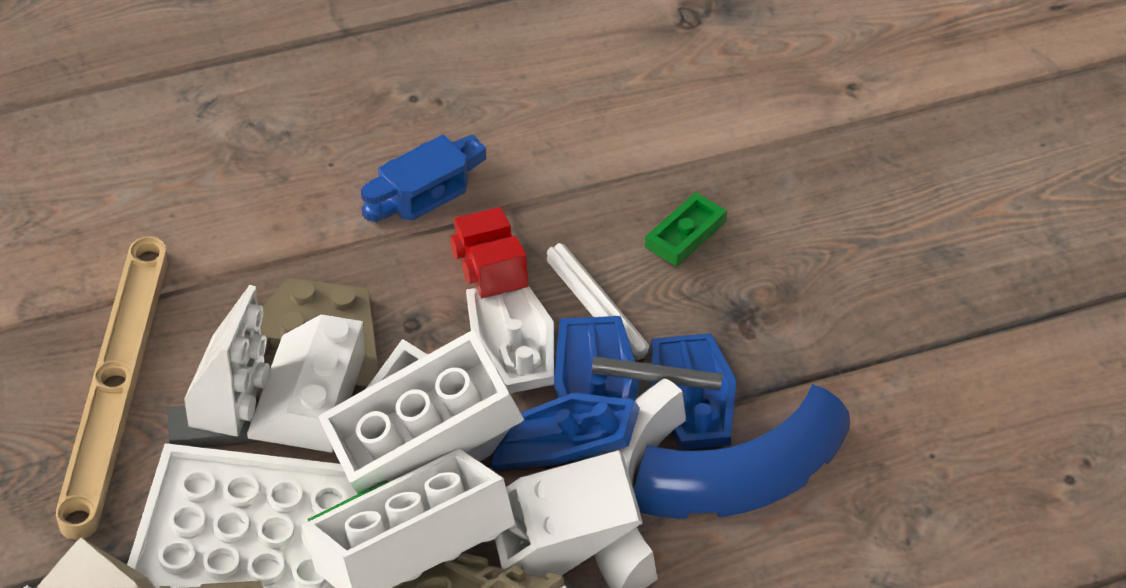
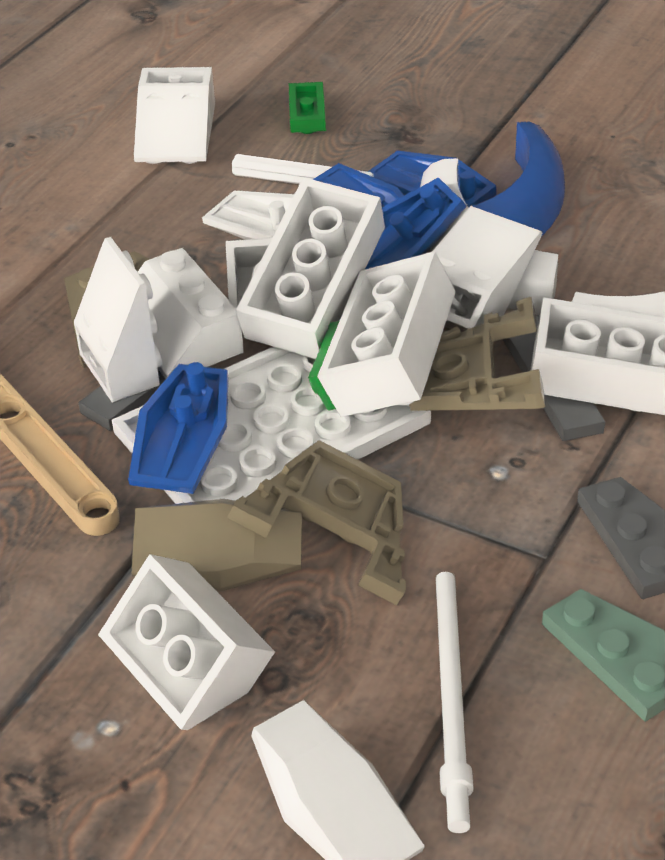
camera: 40 degrees left, 5 degrees down
blue hinge [361,134,487,222] -> none
red brick [450,207,528,299] -> none
dark grey piece [592,356,723,391] -> none
none -> blue piece [128,362,229,494]
none -> white slope [134,67,215,164]

